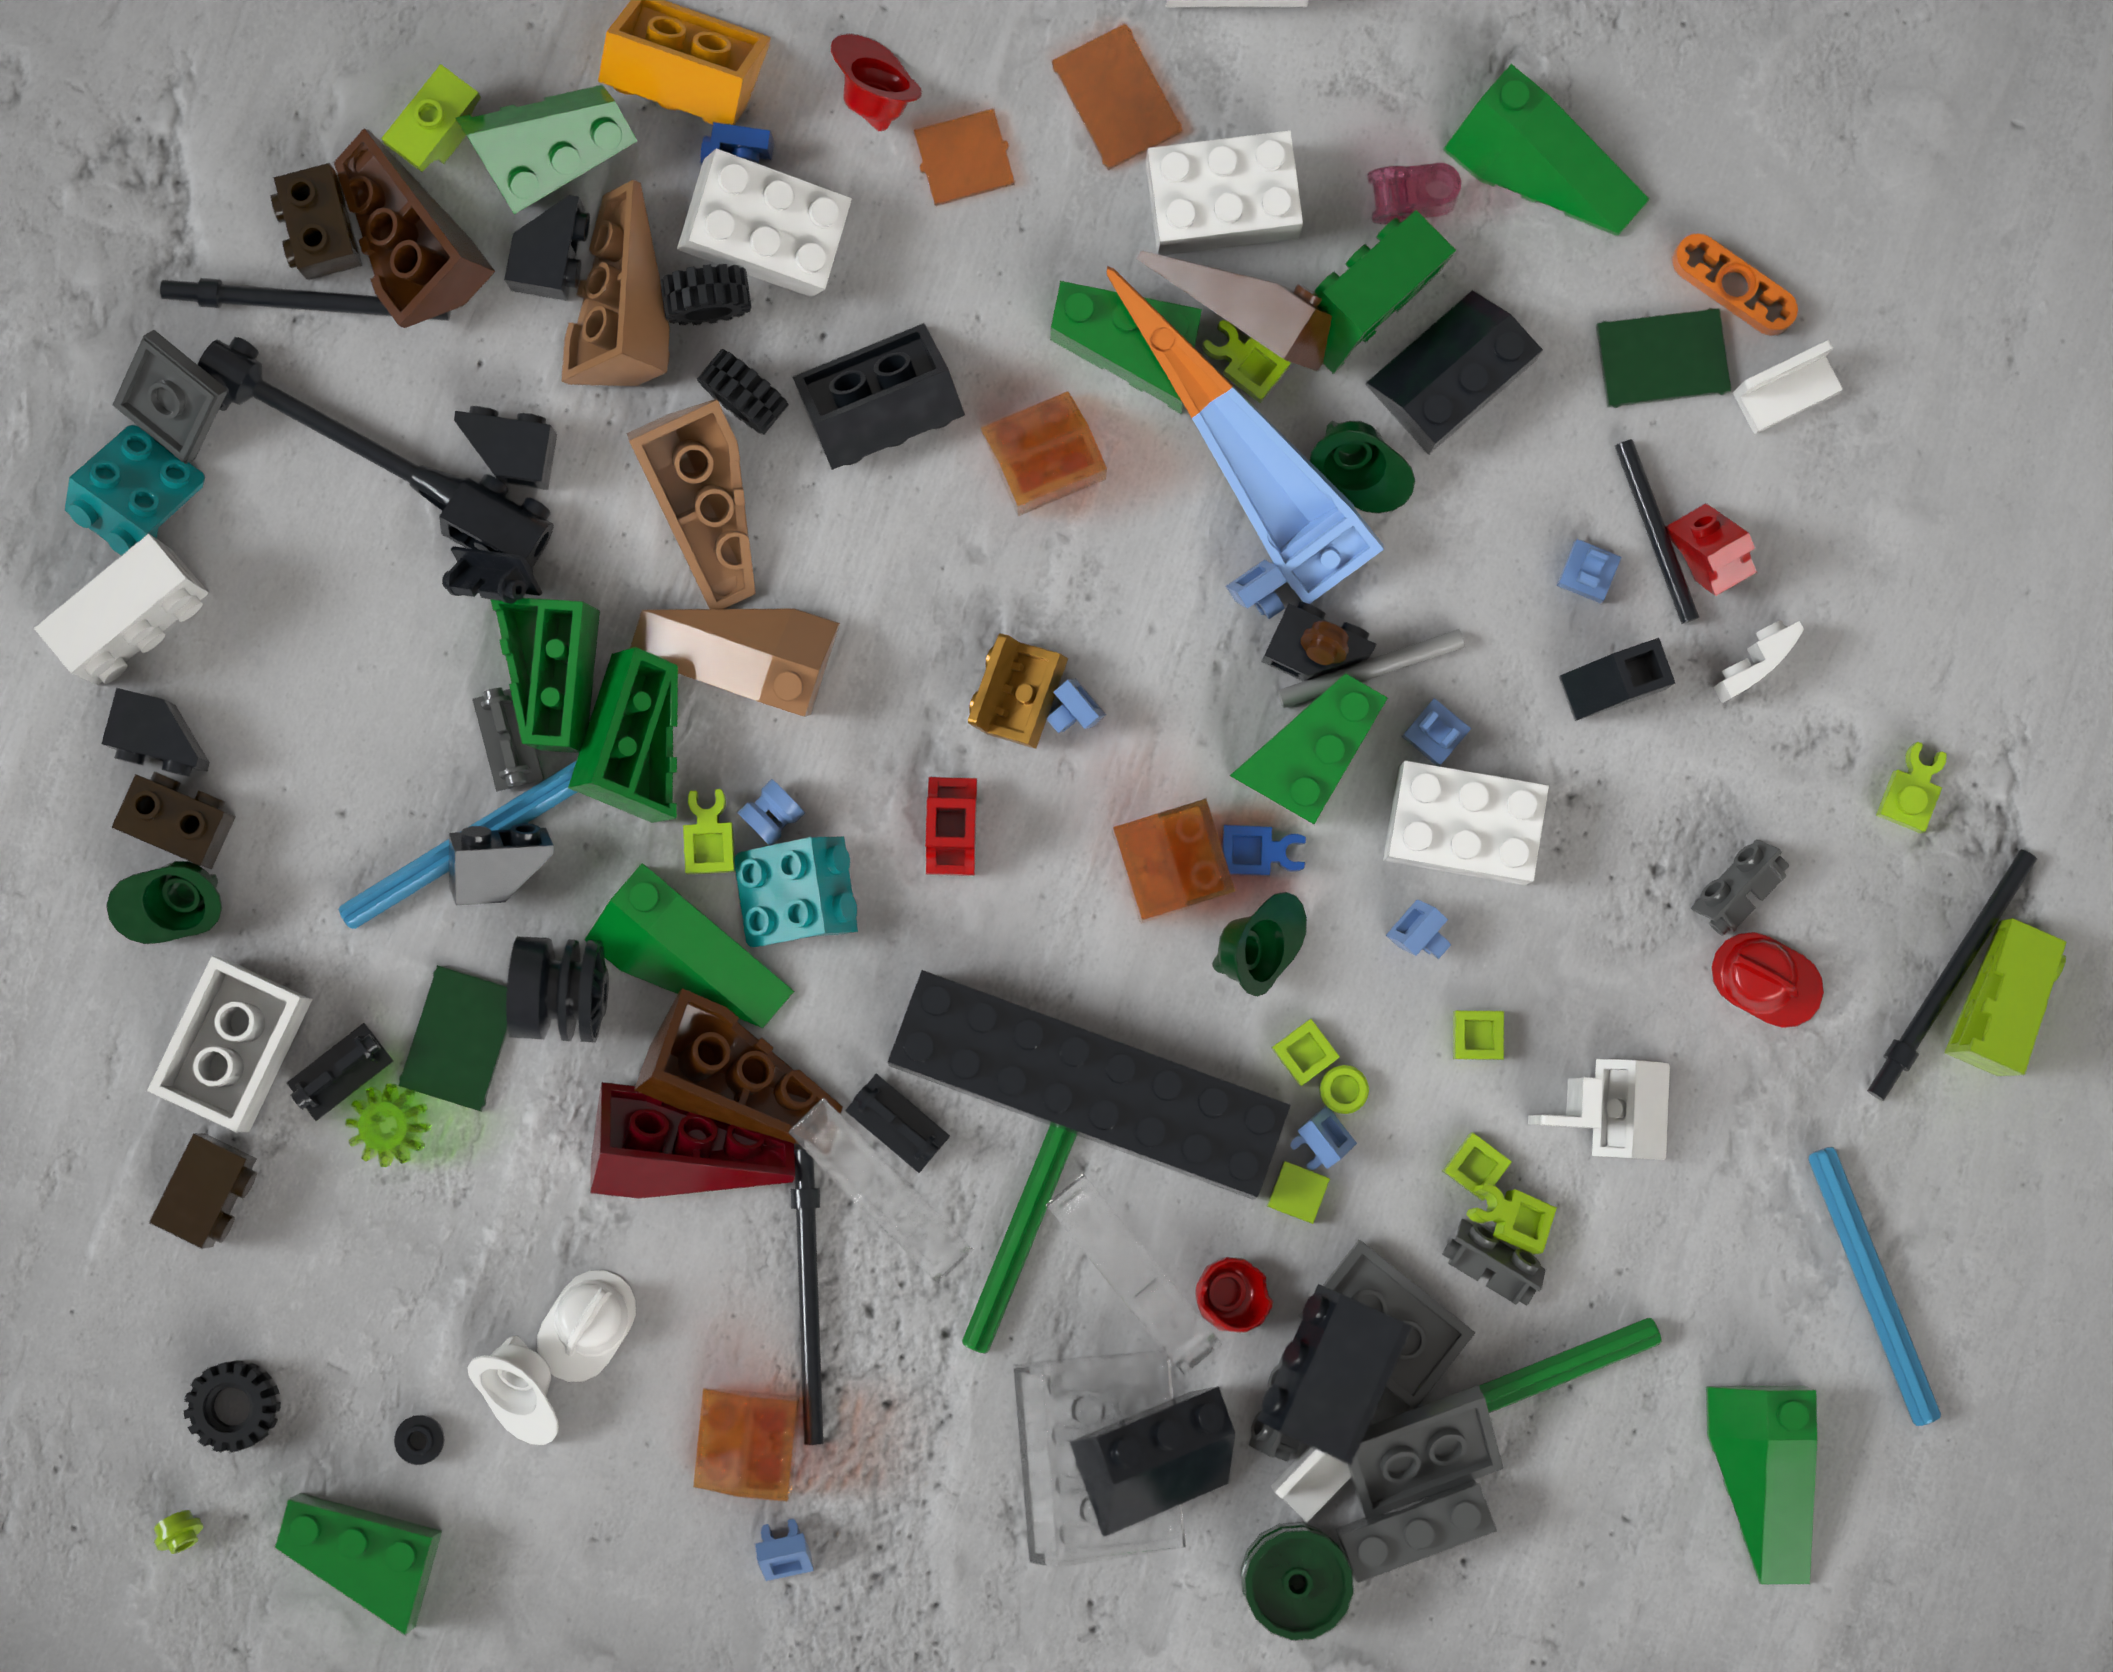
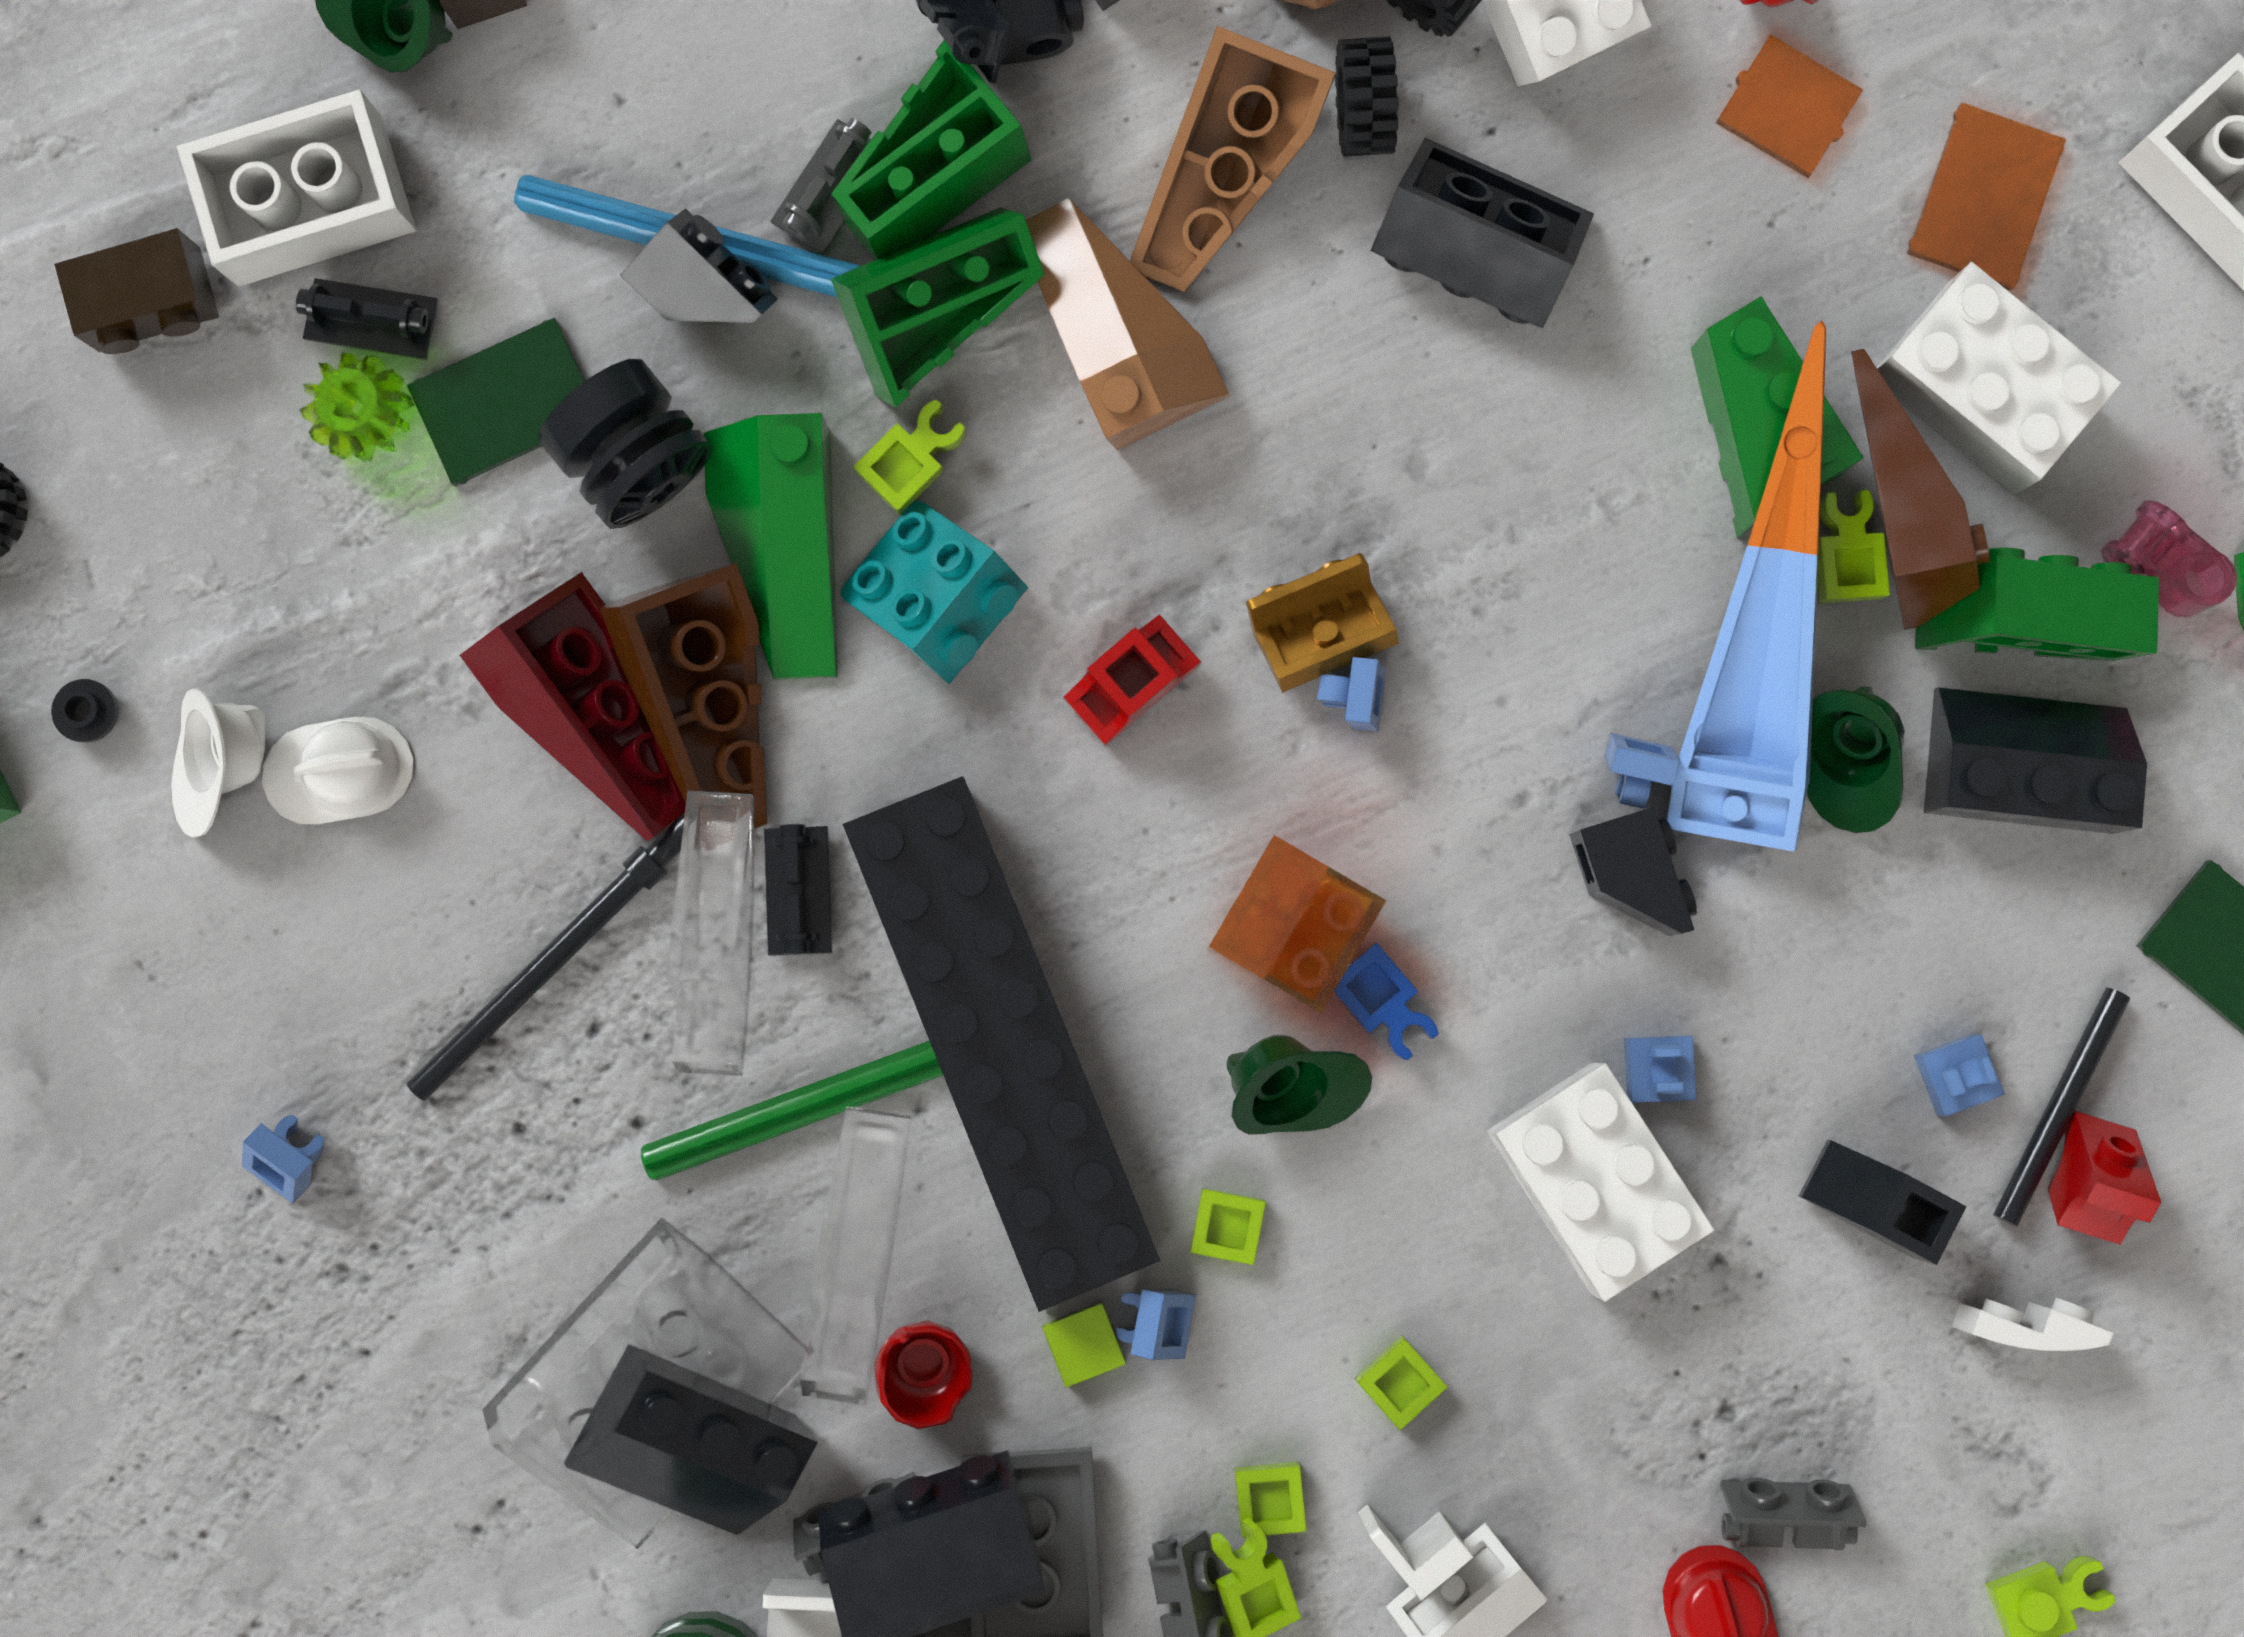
camera: 55 degrees right, 0 degrees up
clear orange slope [693,1387,801,1501] -> none
medium blue wheel [737,779,805,845] -> none
clear orange slope [980,391,1107,516] -> none
green wedge [1230,673,1388,824] -> none
light grey bar [1277,629,1465,708] -> none
reddish brown plate [1301,621,1349,665] -> none
lime tile [1319,1065,1369,1114] -> none
medium blue tile [1386,899,1451,959] -> none

